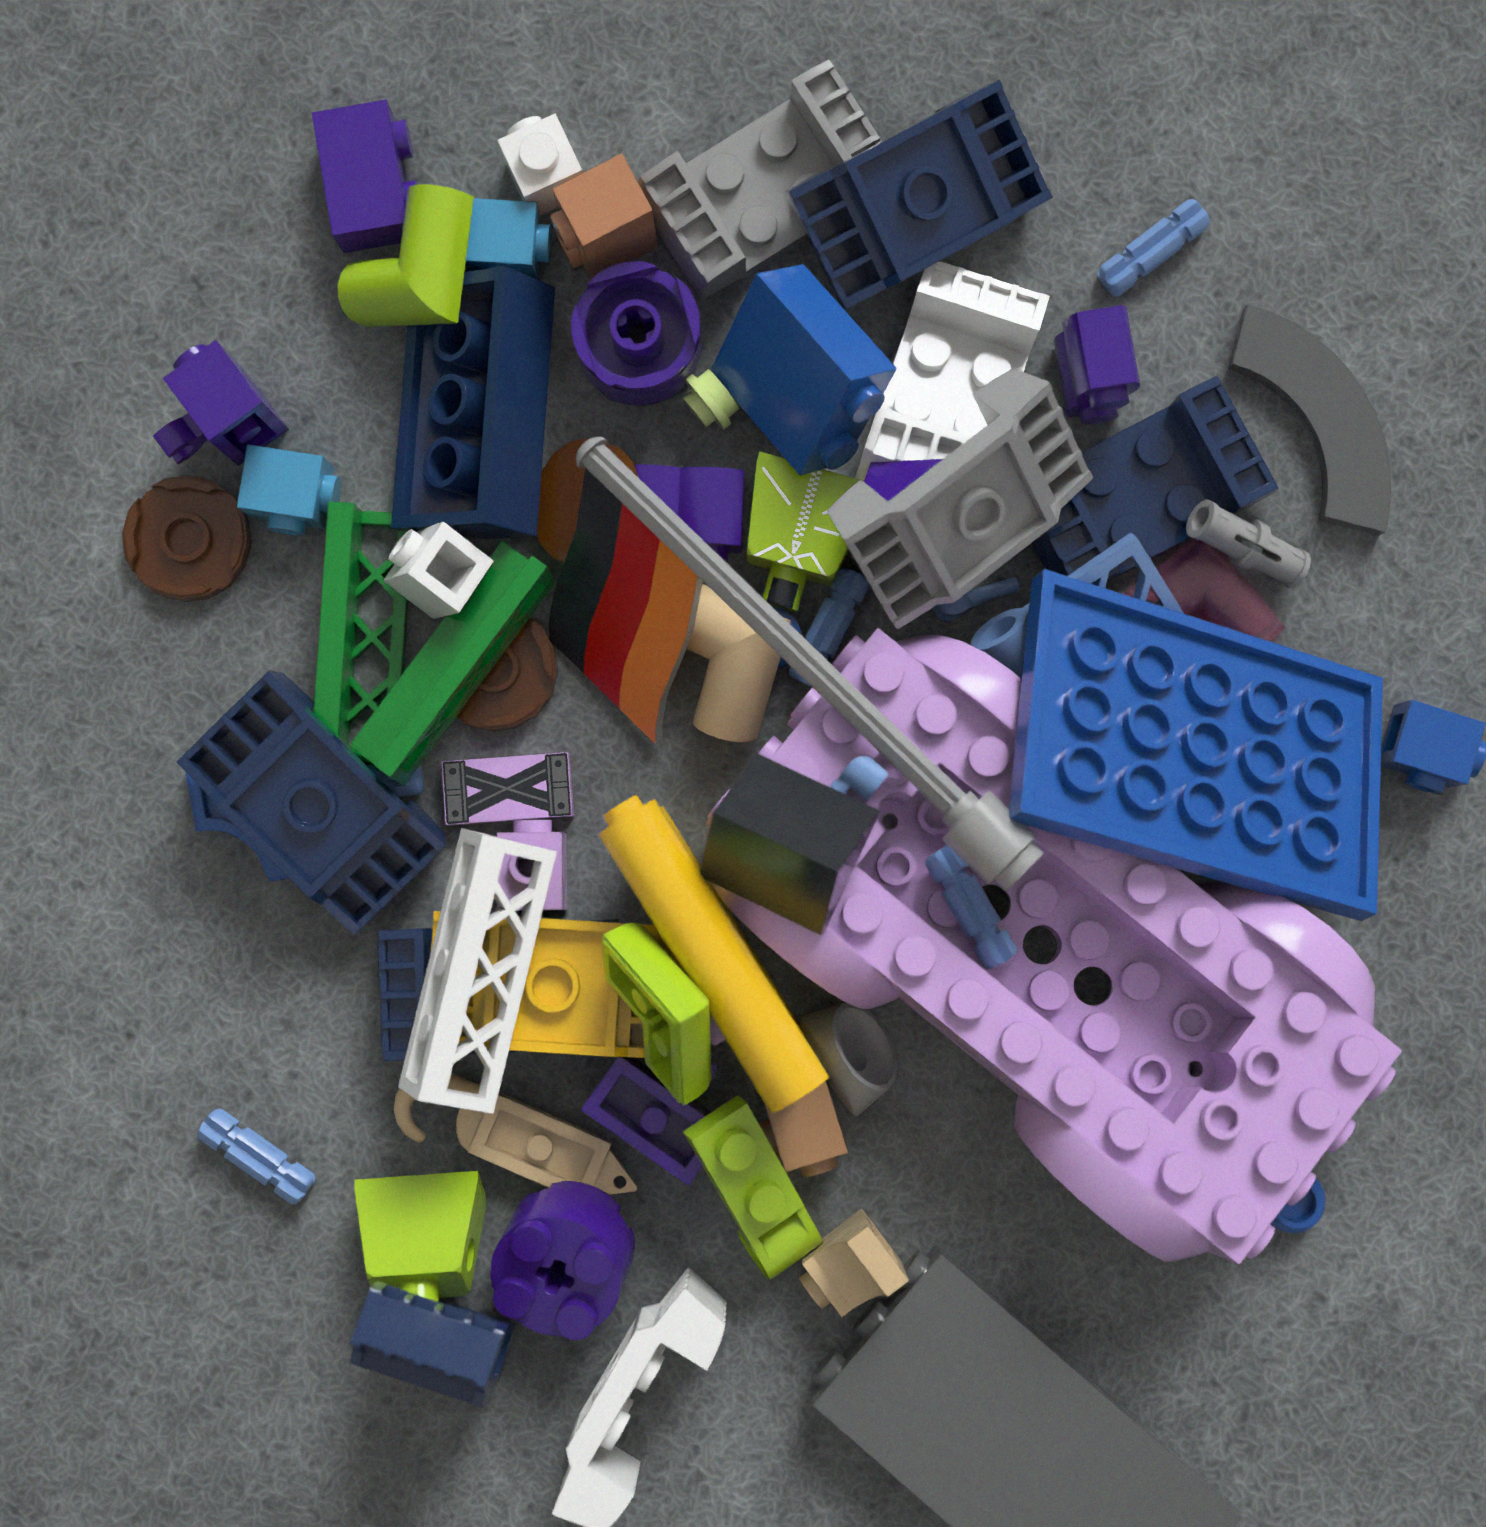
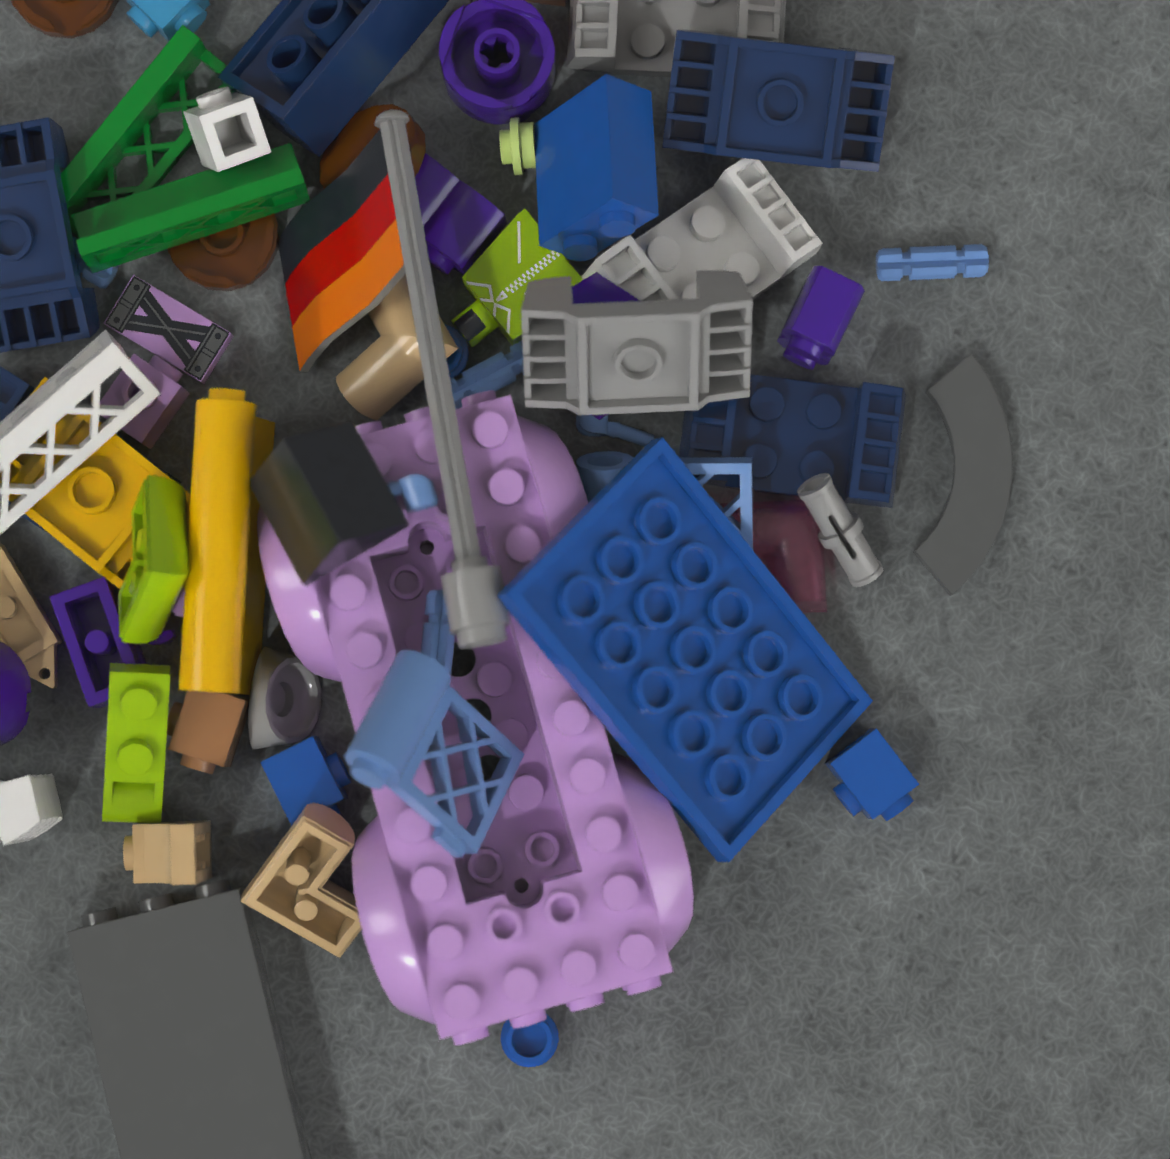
camera: 30 degrees right, 0 degrees up
none -> tan brick [240,803,362,958]
none -> blue brick [260,736,352,825]
none -> medium blue piece [344,650,525,857]

